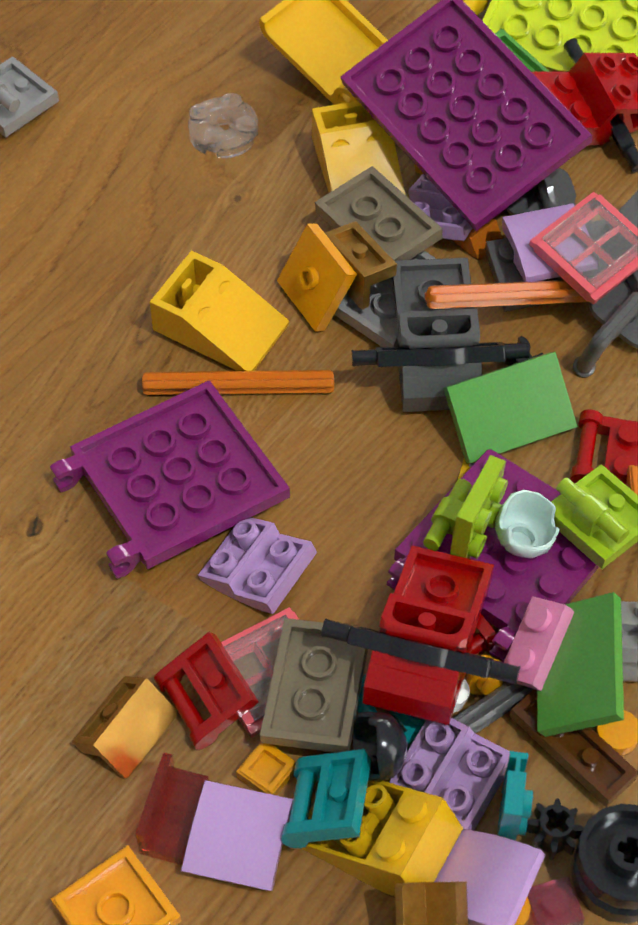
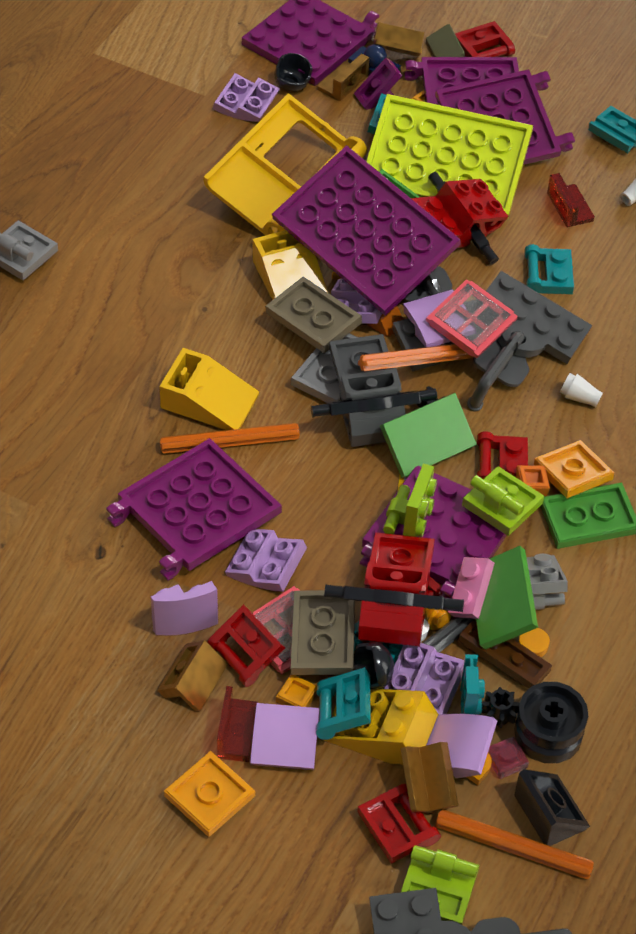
camera: 10 degrees left, 5 degrees down
clear plate [188,93,259,158] -> none
light orange plate [277,223,357,332] -> none
pearl gold panel [325,221,397,310] -> none
light aqua hair [495,490,560,558] -> none
none -> lavender slope [151,581,218,635]

